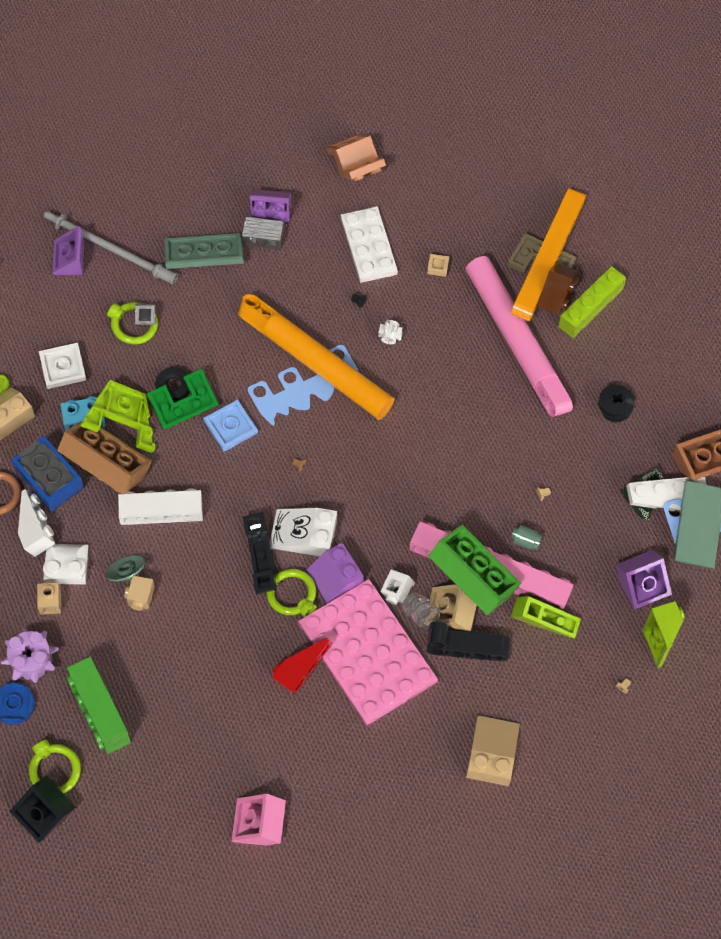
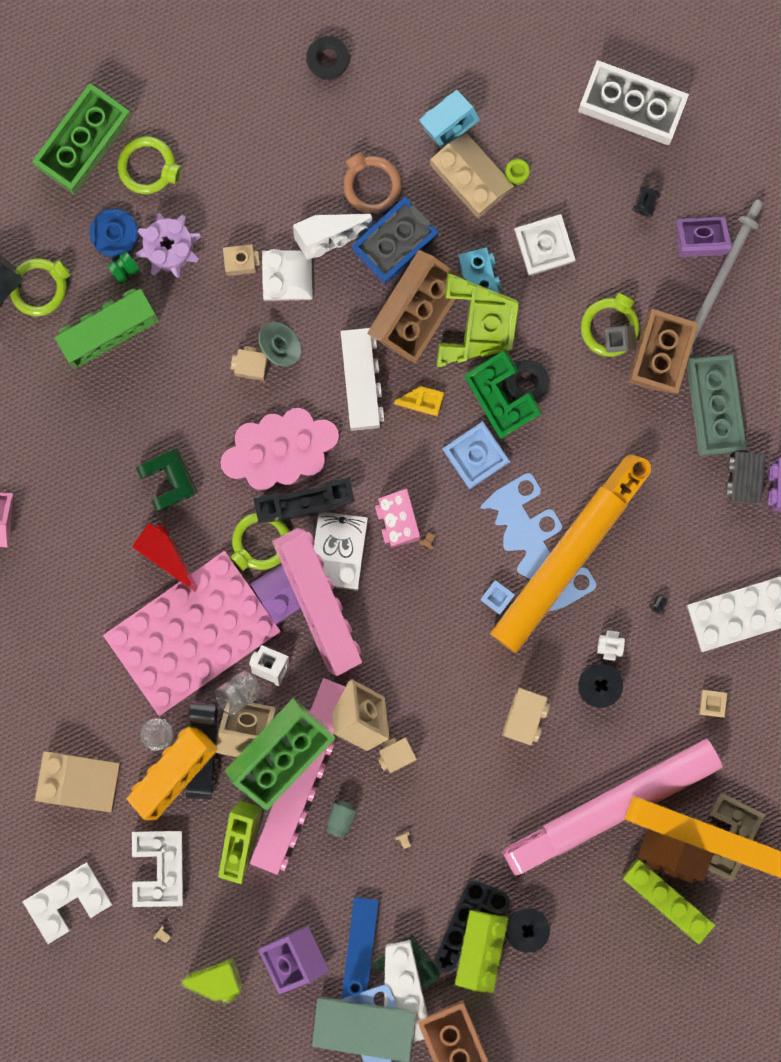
camera: 90 degrees right, 20 degrees up
none -> white plate [23,862,113,944]
none -> green wheel [107,251,140,285]
none -> light orange brick [126,727,219,820]
none -> white plate [132,831,183,907]
none -> dark green connector [136,448,199,513]
none -> clear wheel [140,718,175,751]
none -> bright pink plate [221,408,339,491]
none -> bright pink brick [272,528,362,676]
none -> tan slope [332,680,389,751]
none -> blue piece [342,897,379,997]
none -> bright pink slope [375,489,420,548]
none -> tan brick [377,738,417,773]
none -> yellow tile [394,386,444,417]
none -> black beam [434,880,510,973]
none -> lime slope [455,911,508,993]
none -> light blue plate [480,580,514,615]
none -> tan brick [501,688,550,745]
none -> black piece [578,664,623,708]
none -> medium nougat slope [626,309,699,394]
none -> black bush [632,186,661,218]

